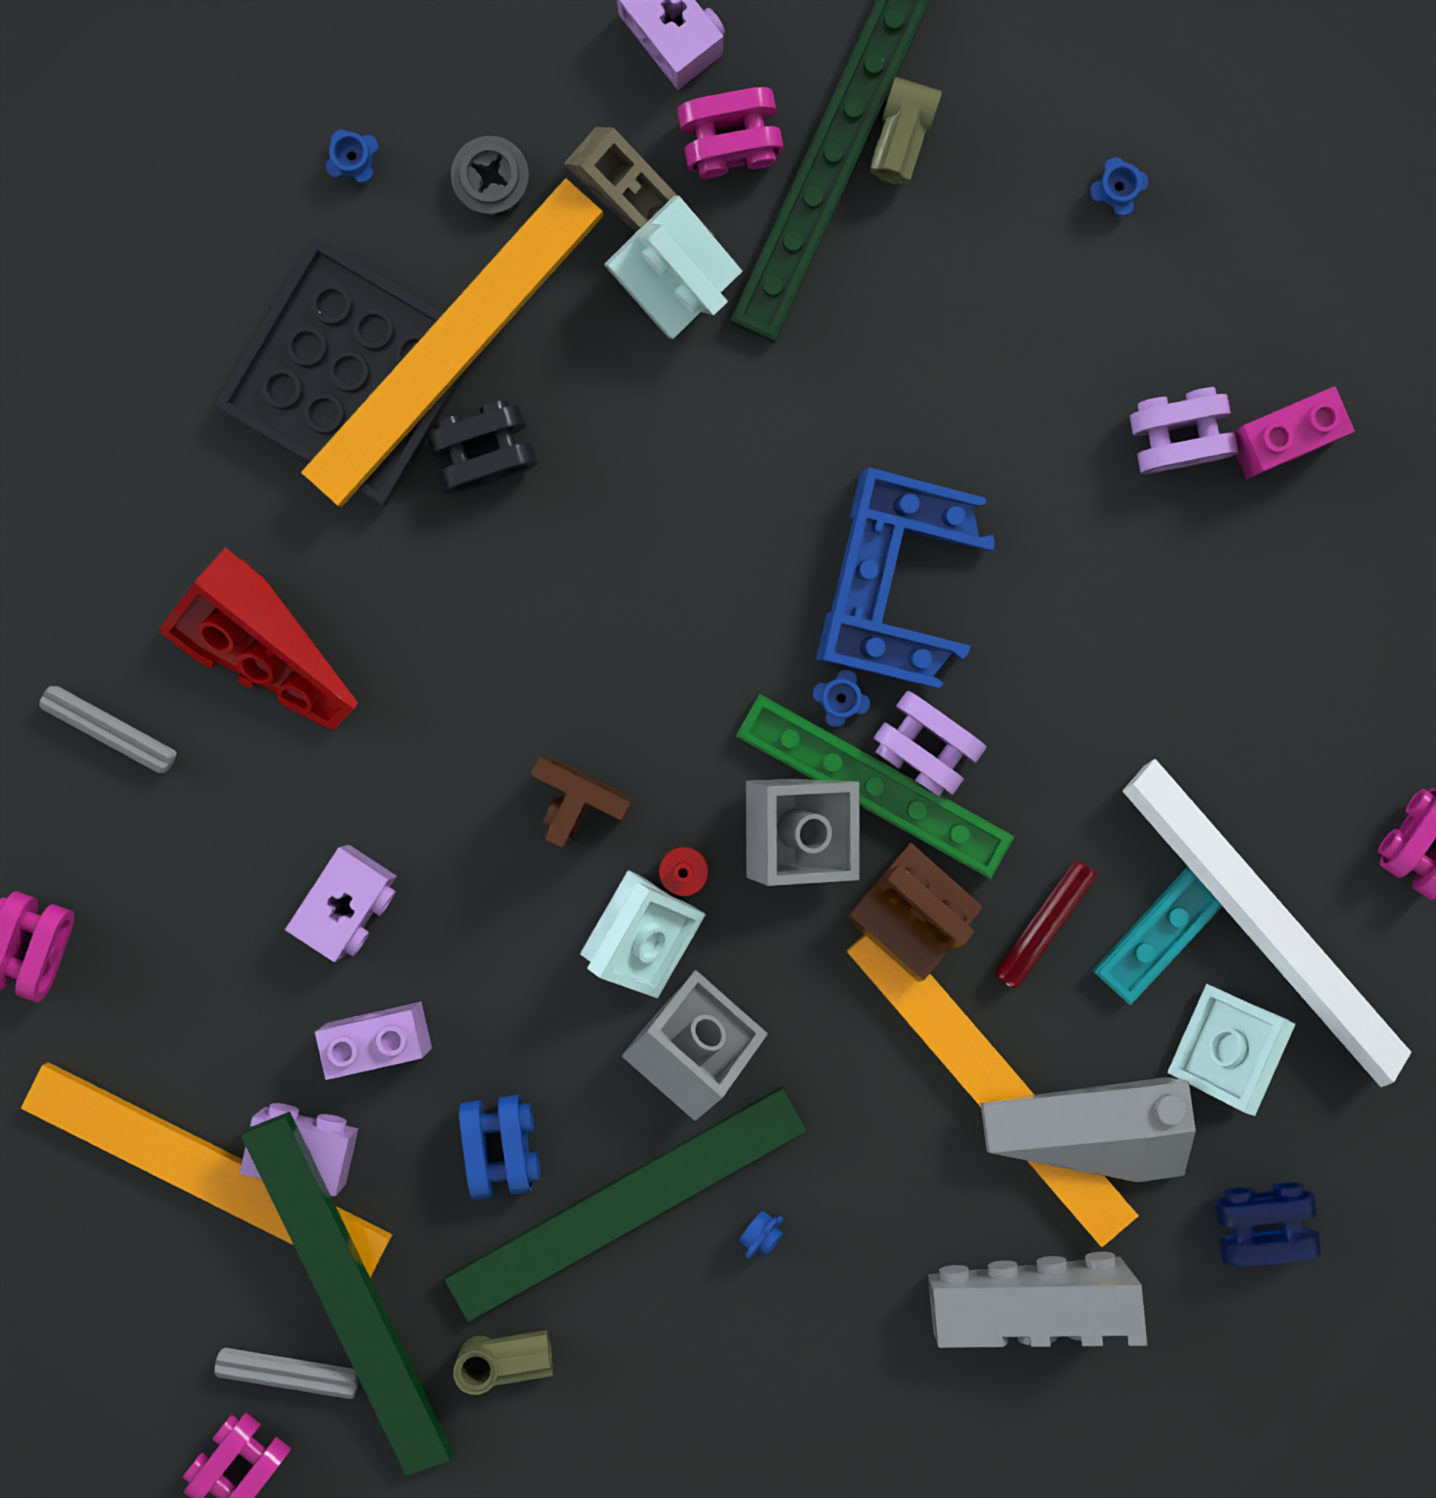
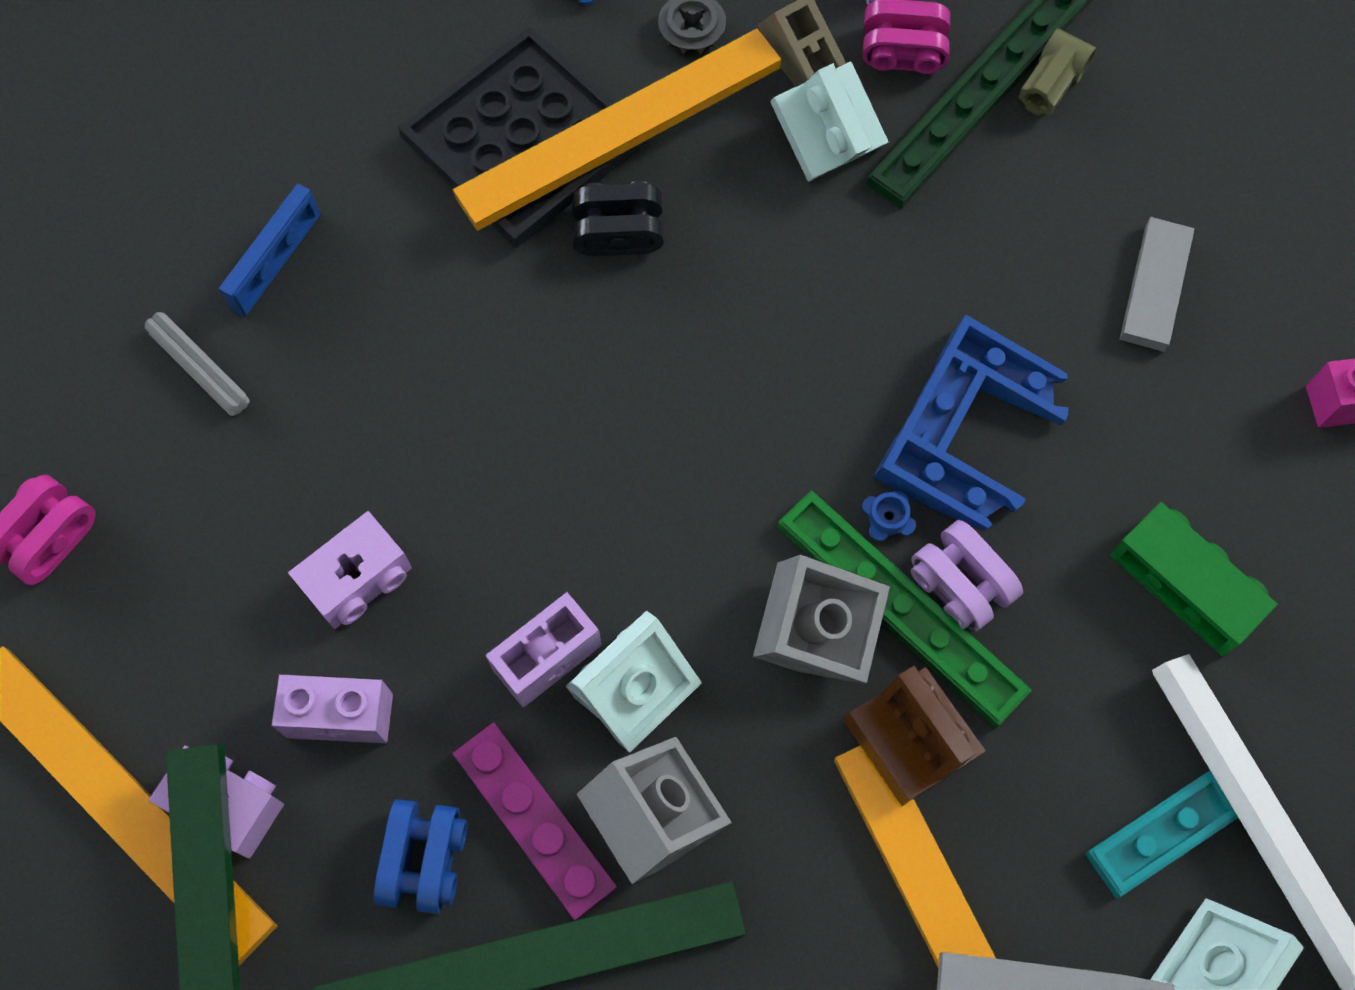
camera: 20 degrees right, 20 degrees down
red wedge [158,547,358,731] -> none
reddish brown bracket [531,756,636,848] -> none
red tile [659,846,708,896] -> none
dark red axle [995,861,1097,989] -> none
blue plate [1090,157,1148,216] -> none
lavender brick [1129,387,1239,474] -> none
none -> blue tile [218,183,321,317]
none -> magenta plate [452,722,618,921]
none -> lavender brick [486,592,602,708]
none -> green brick [1109,502,1278,657]
none -> light grey tile [1119,217,1195,352]

